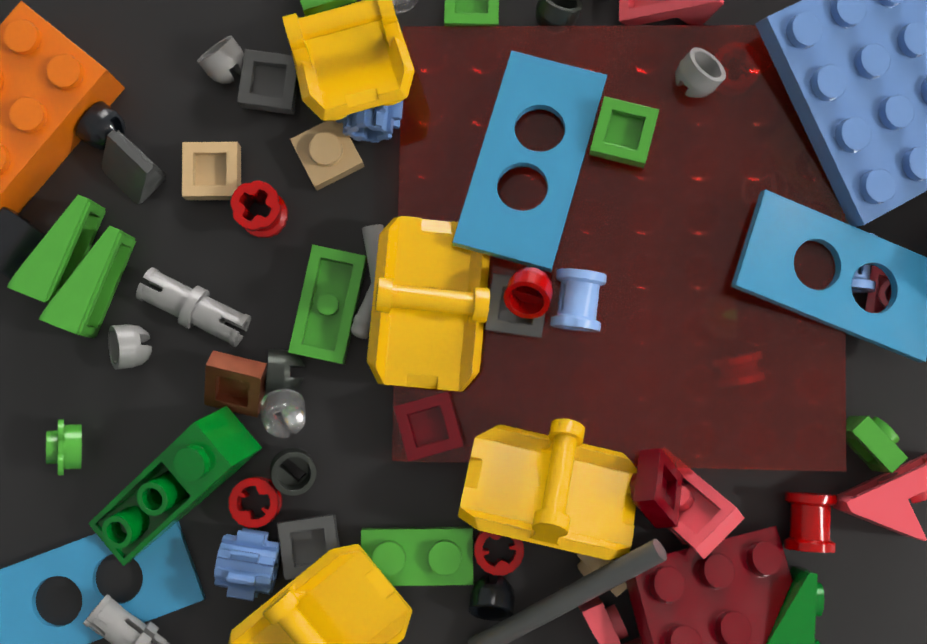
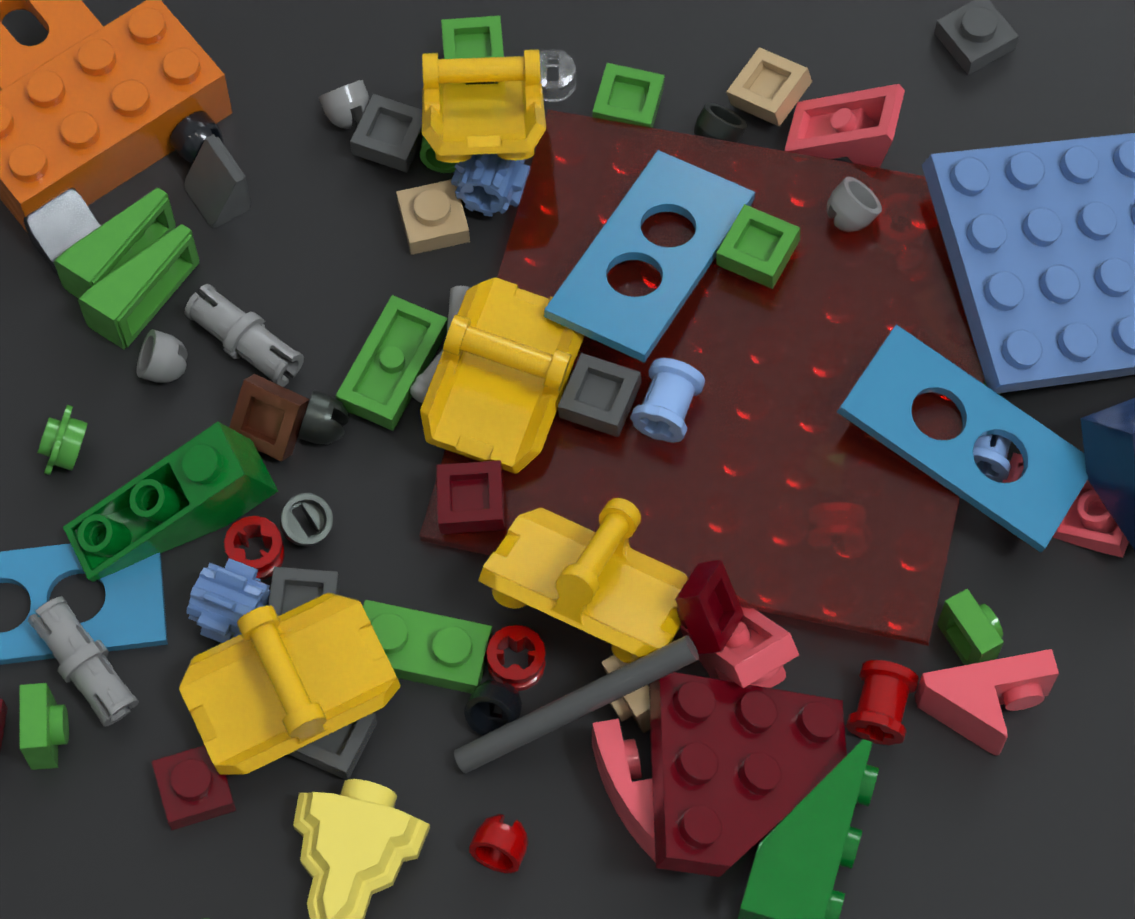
camera: 15 degrees right, 20 degrees down
tan plate [182,142,241,200] -> none
red bush [230,180,288,238] -> none
clear hinge [260,389,306,439] -> none
red hinge [504,267,553,319] -> none

